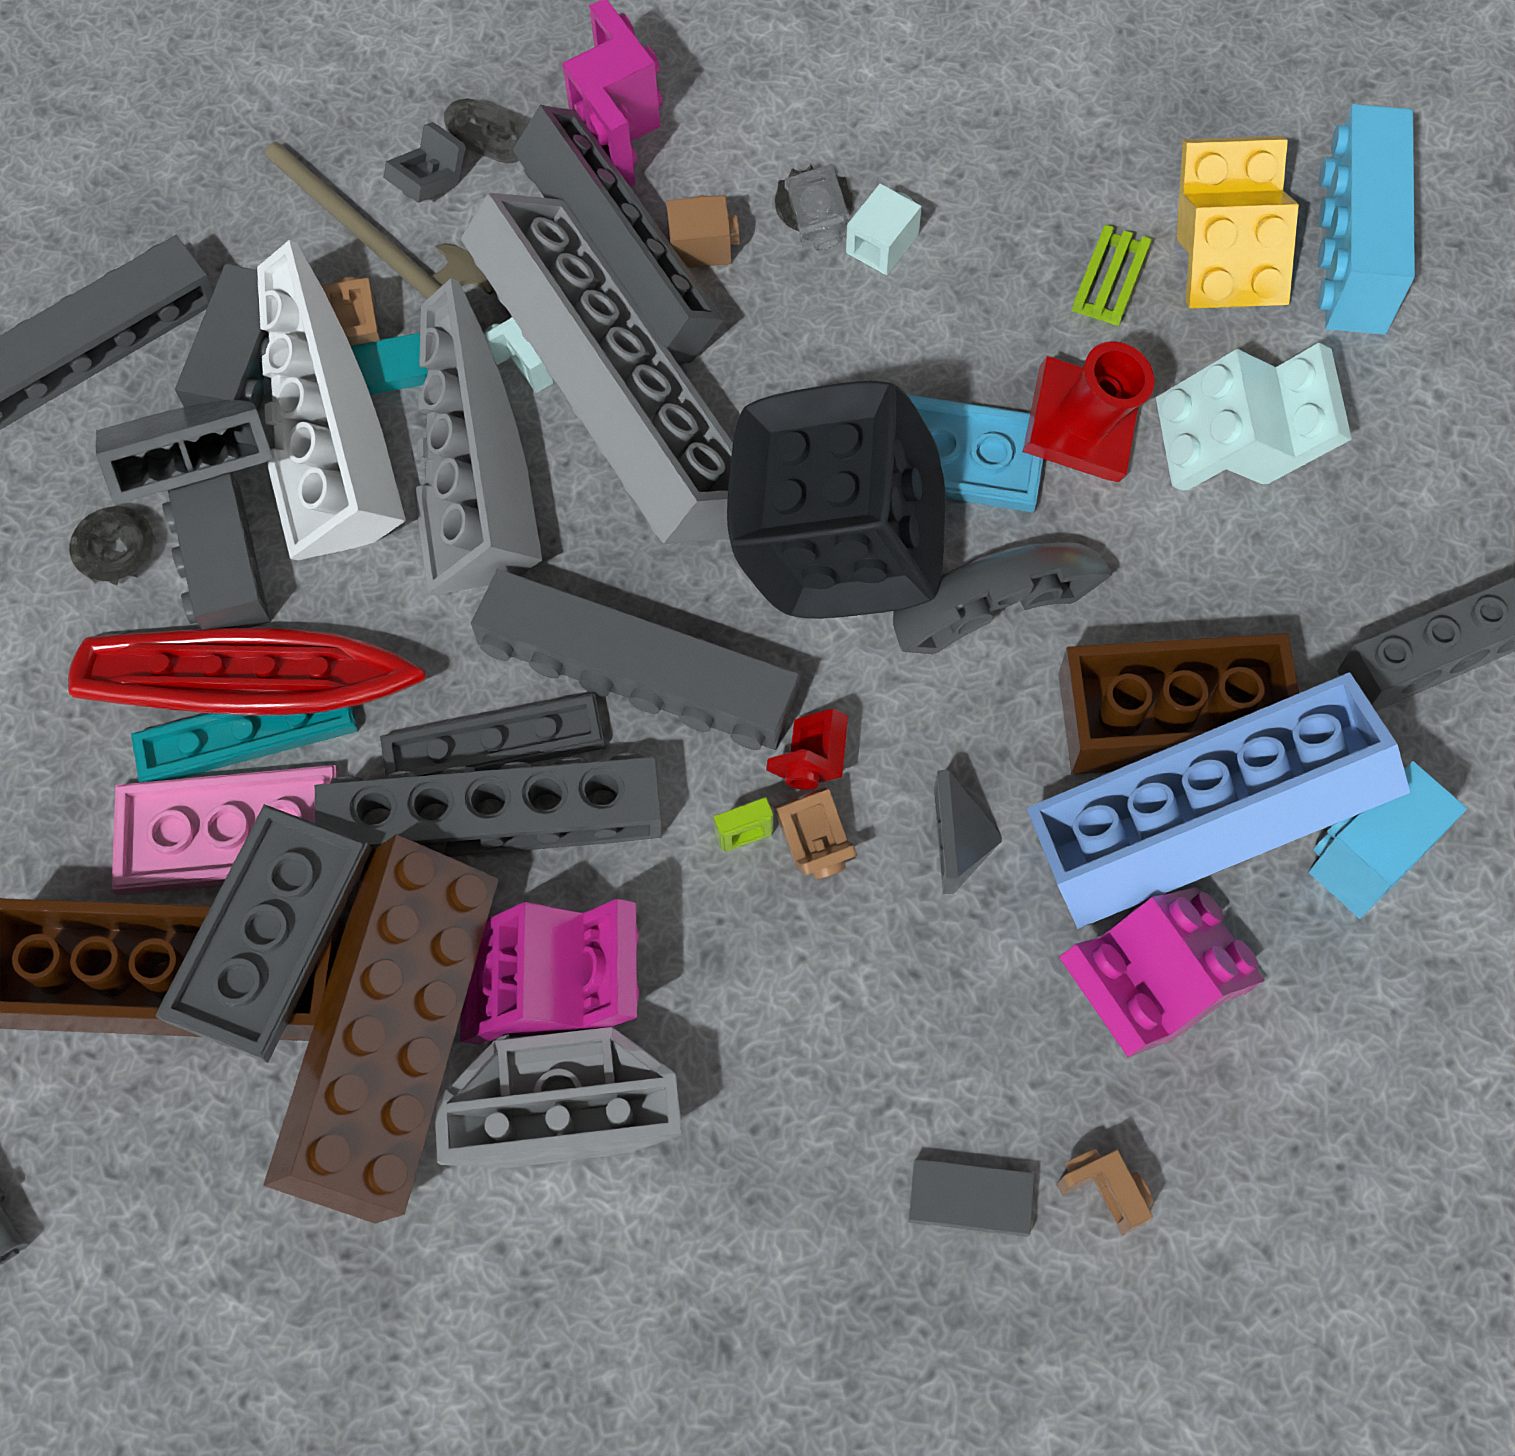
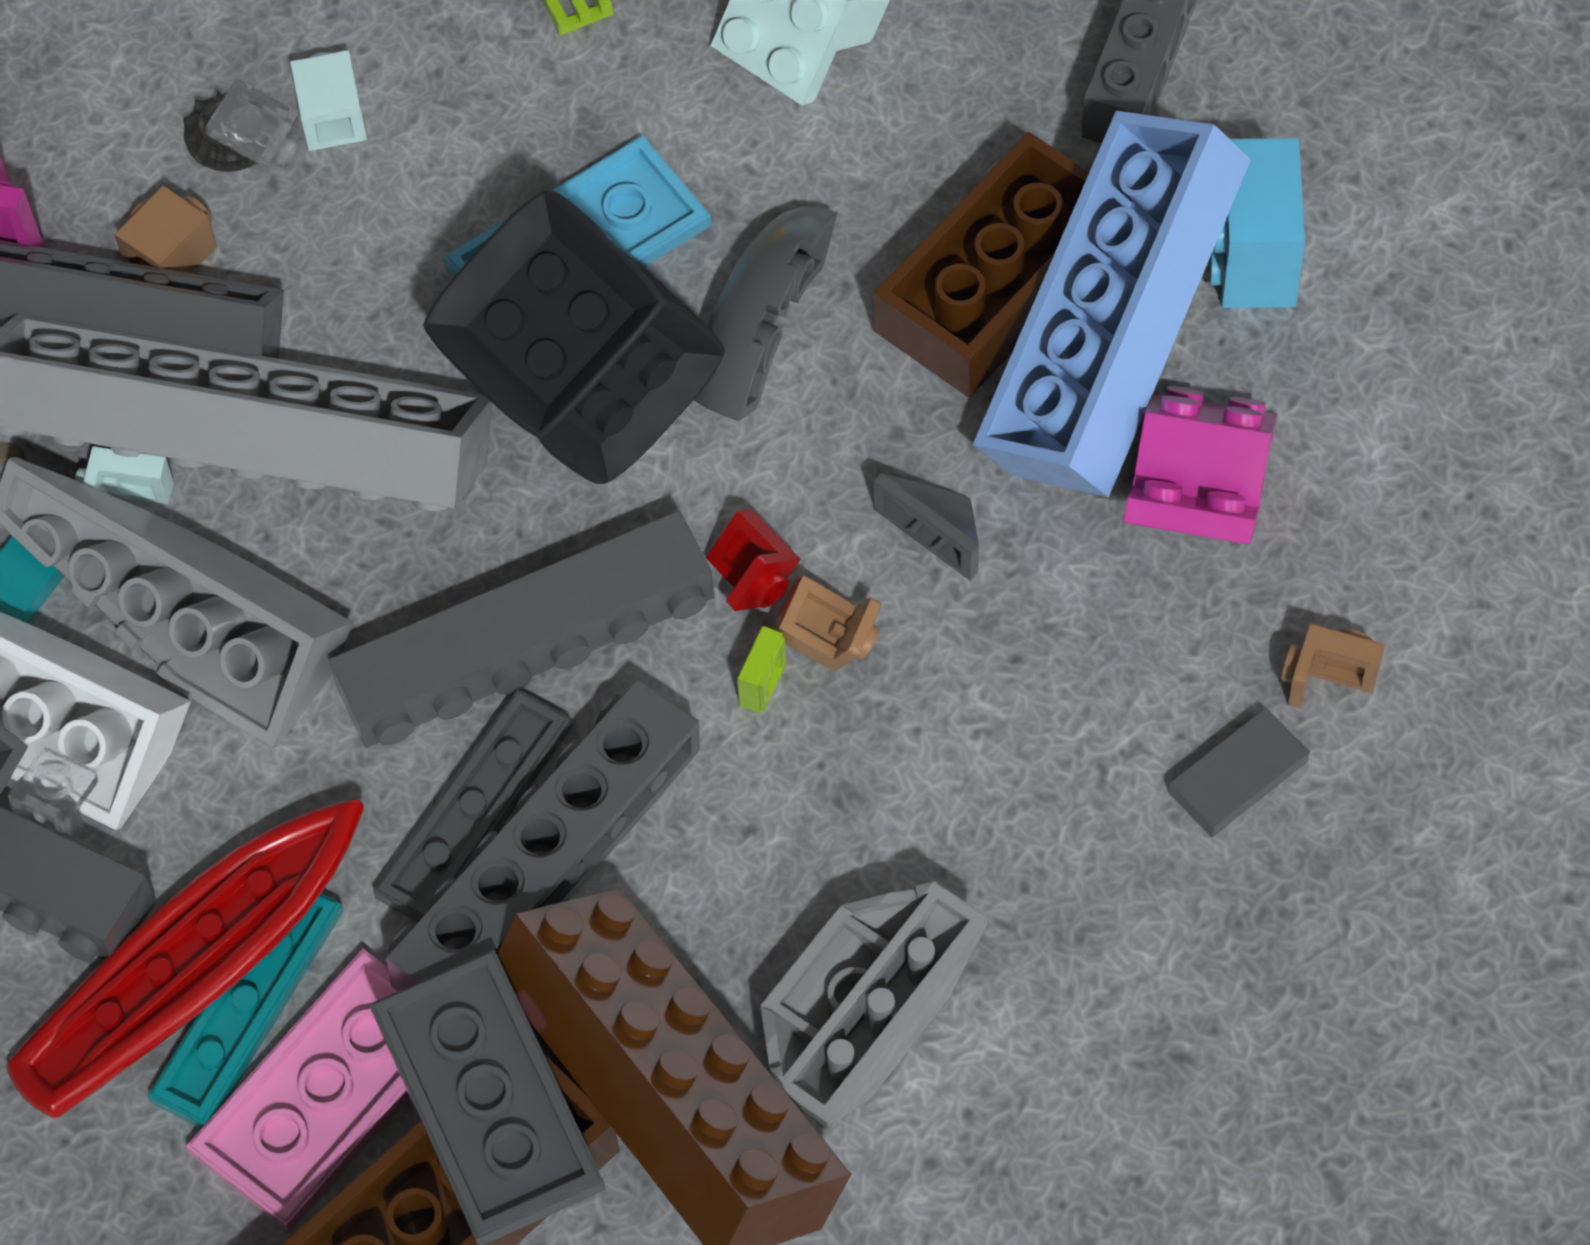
camera: 45 degrees left, 5 degrees down
dark pink bracket [460,899,640,1044] -> none
red plant [1022,341,1155,482] -> none
none -> clear bracket [8,748,98,846]

